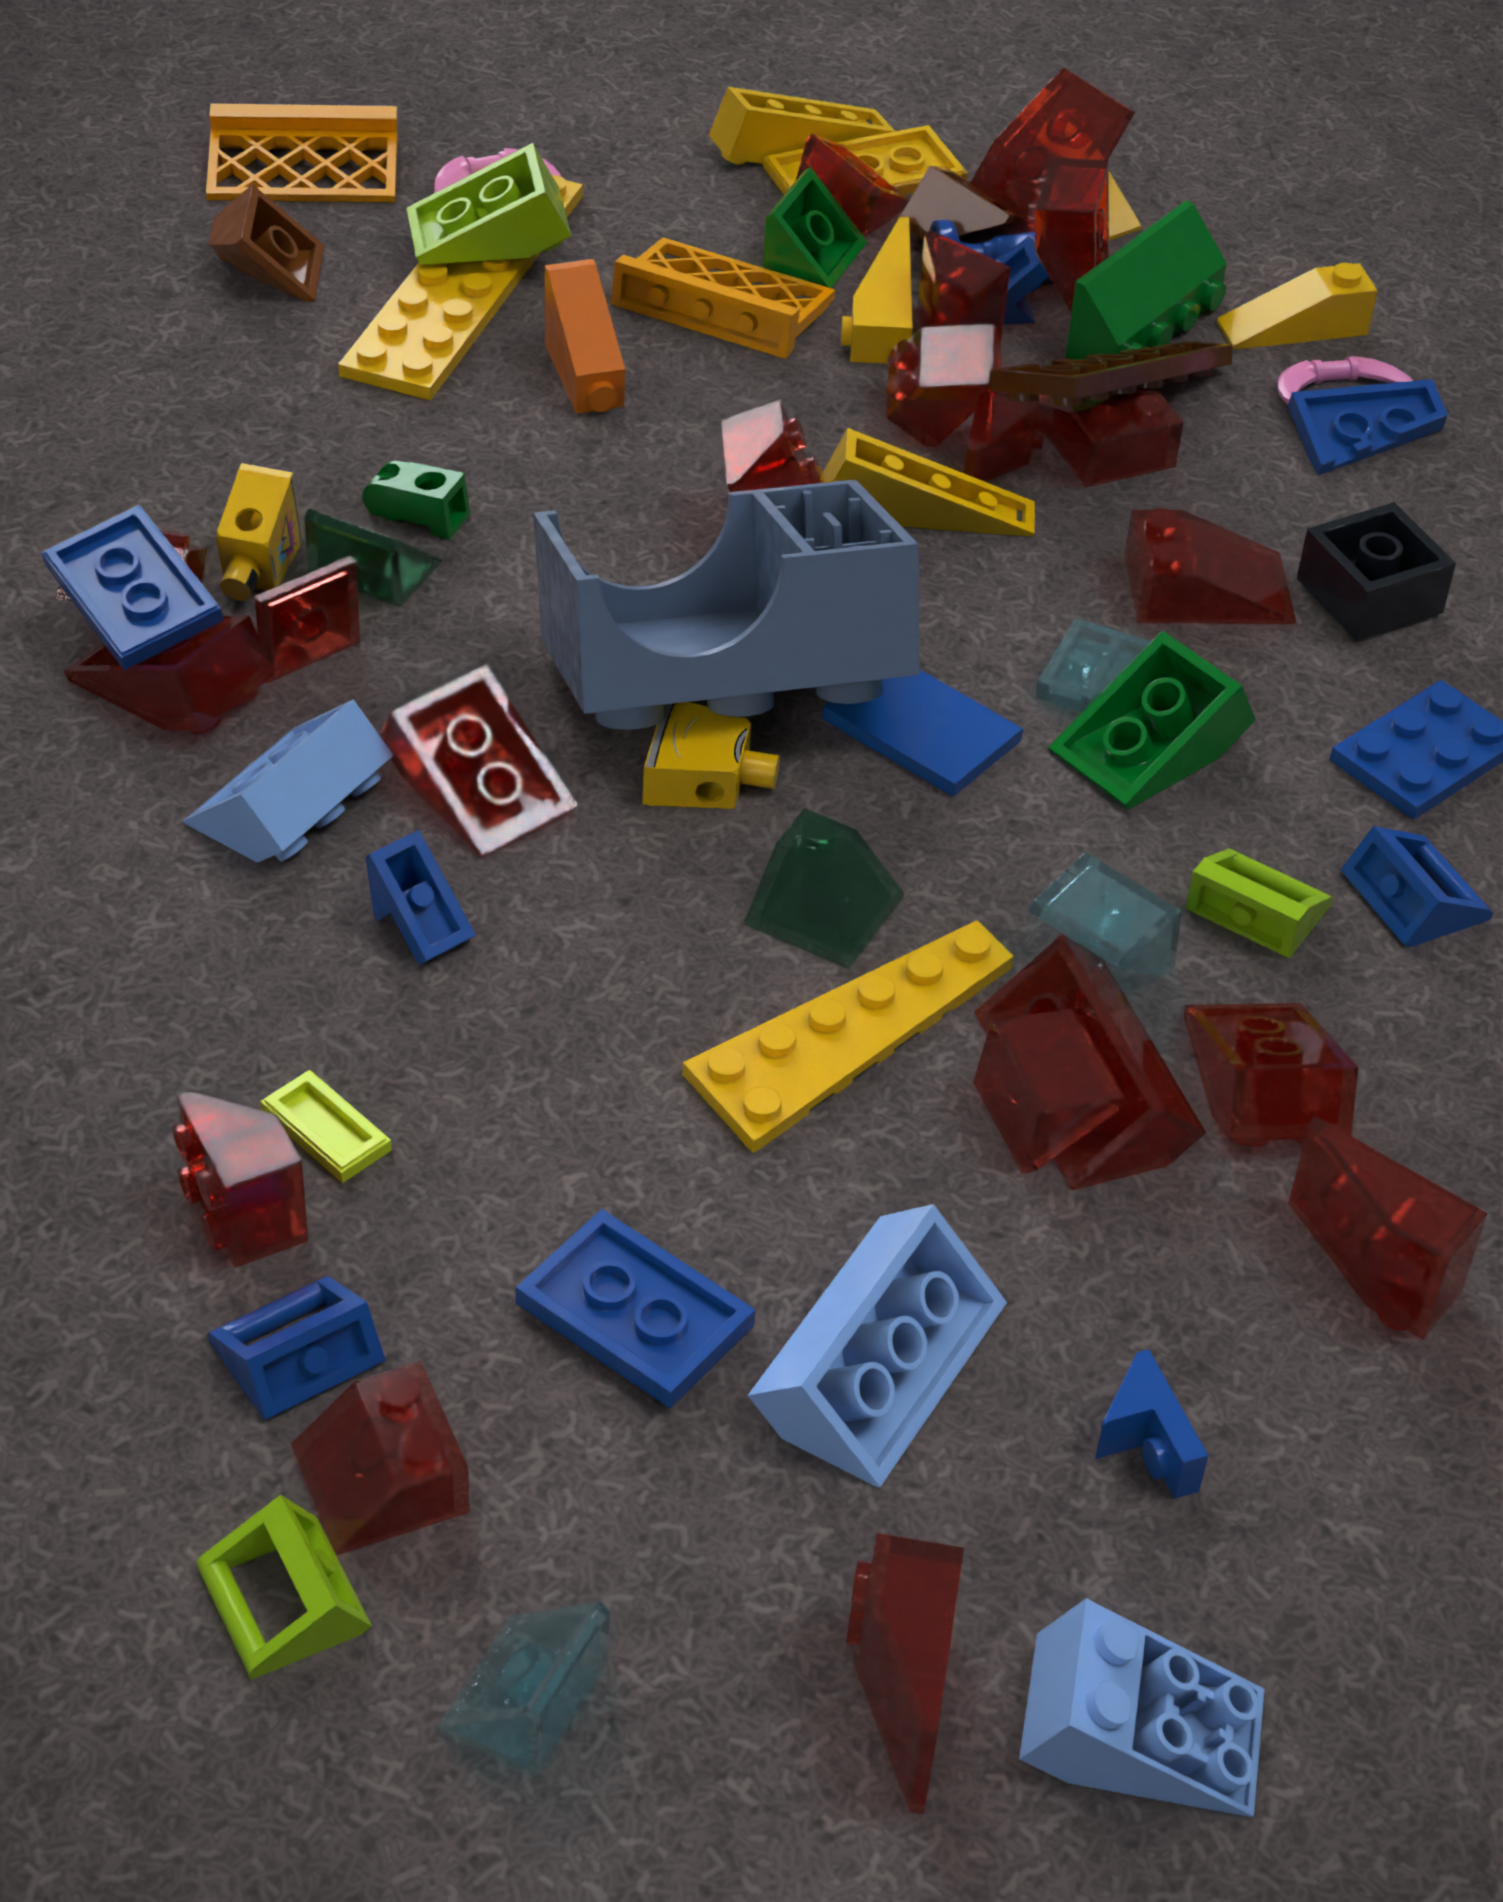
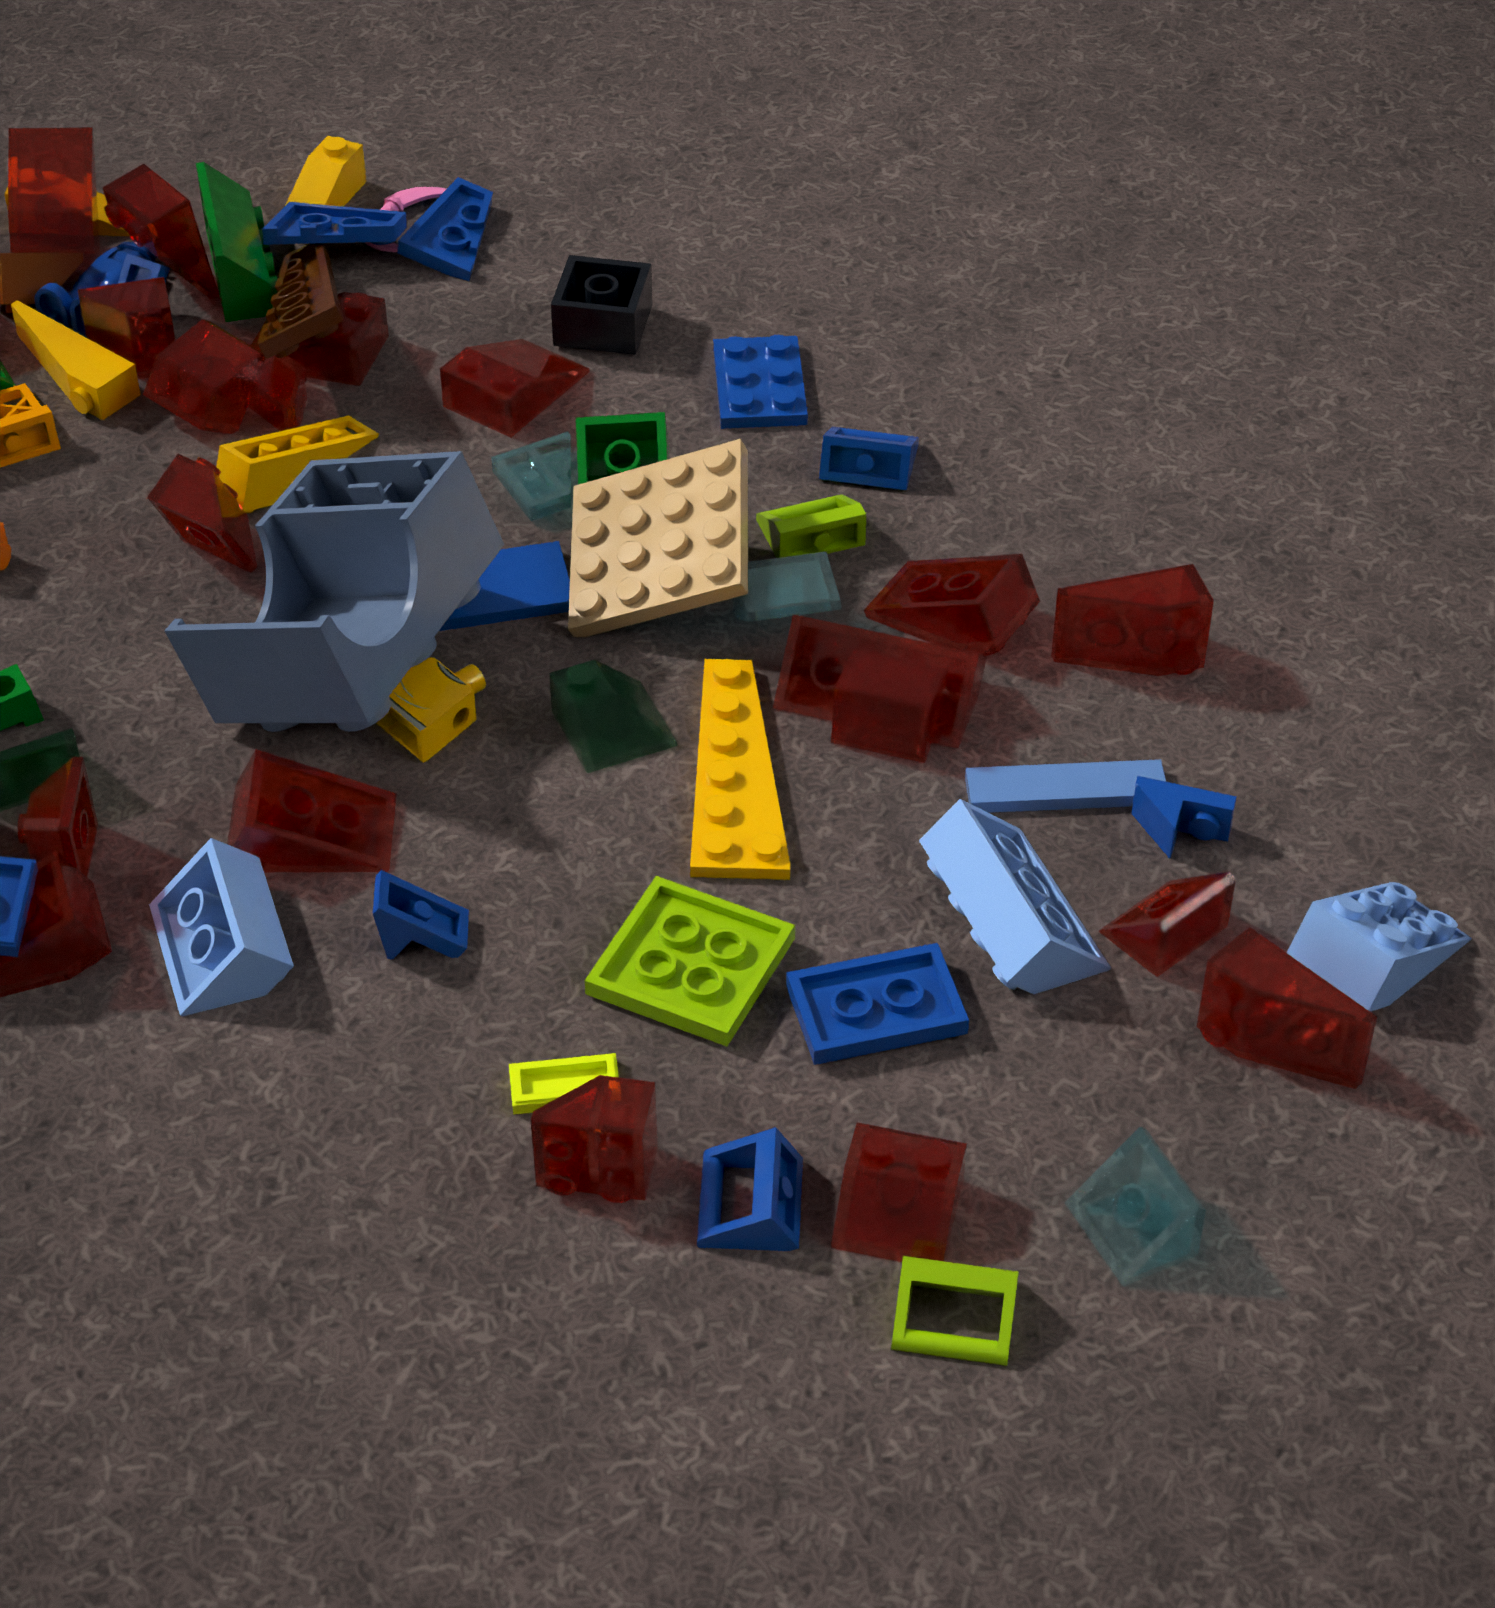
camera: 50 degrees left, 0 degrees up
none -> blue wing [262,202,407,245]
none -> tan plate [568,439,748,637]
none -> lime plate [584,876,795,1047]
none -> medium blue tile [965,759,1166,813]
none -> clear red slope [1099,871,1236,977]

